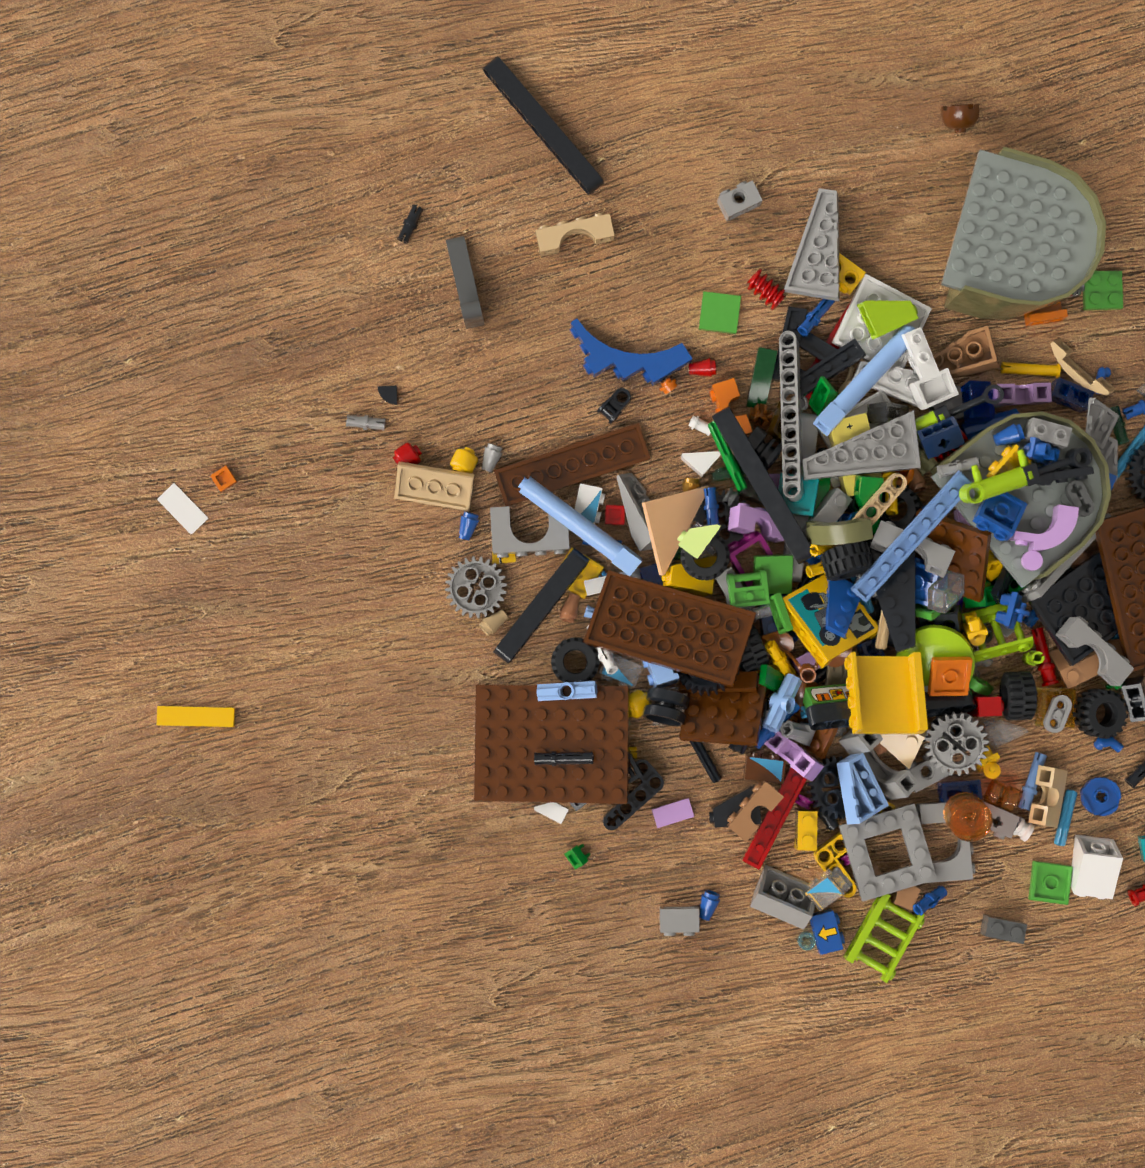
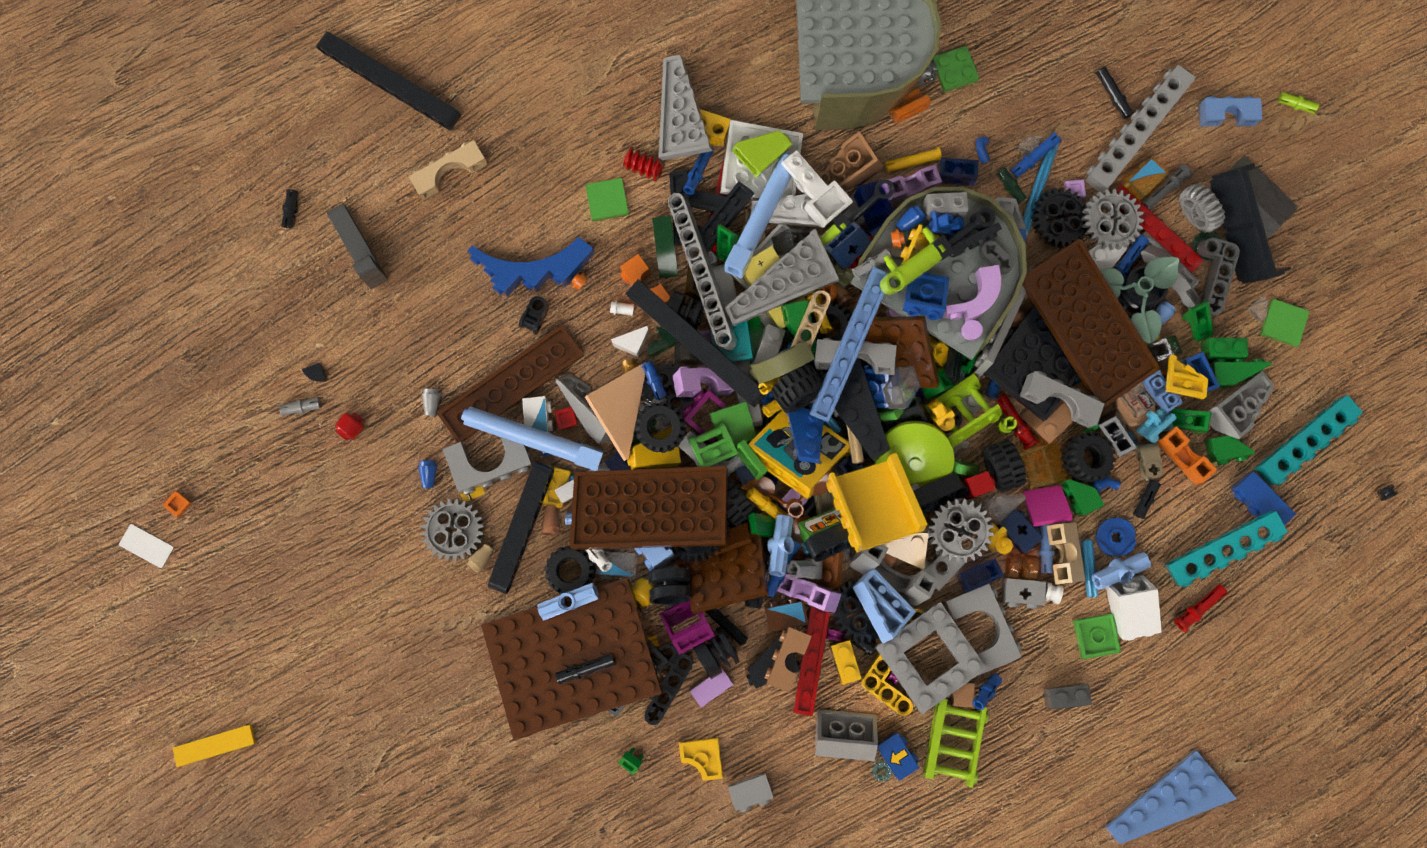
camera: 15 degrees left, 5 degrees down
tan tile [394,462,475,511] -> none
yellow head [450,447,478,474] -> none
white sticker [534,802,569,824] -> none
yellowish green slope [677,524,721,559] -> none
red cone [689,358,717,377] -> none
blue cone [699,890,720,921] -> none
green axle [708,421,747,492] -> none
light grey brick [717,180,763,222] -> none
dark grey bush [722,487,739,507] -> none
reddish brown gear [749,403,773,427] -> none
clear brick [805,867,853,911] -> none
orange plate [928,657,973,696] -> none
clear orange wheel [943,792,992,842] -> none
blue hips [995,591,1030,630] -> none
light grey plate [1043,695,1072,733] -> none
tan slope [1051,338,1116,395] -> none
light grey wing [1086,398,1119,449] -> none
none -> magenta window [659,601,715,655]
none -> yellow tile [679,737,723,781]
none -> black wheel [693,627,740,679]
none -> orange plate [891,228,905,249]
none -> dark blue brick [996,509,1043,554]
none -> dark pink tile [1022,485,1073,527]
none -> green slope [1061,479,1105,517]
none -> light blue piece [1092,552,1151,590]
none -> medium blue wing [1105,750,1237,844]

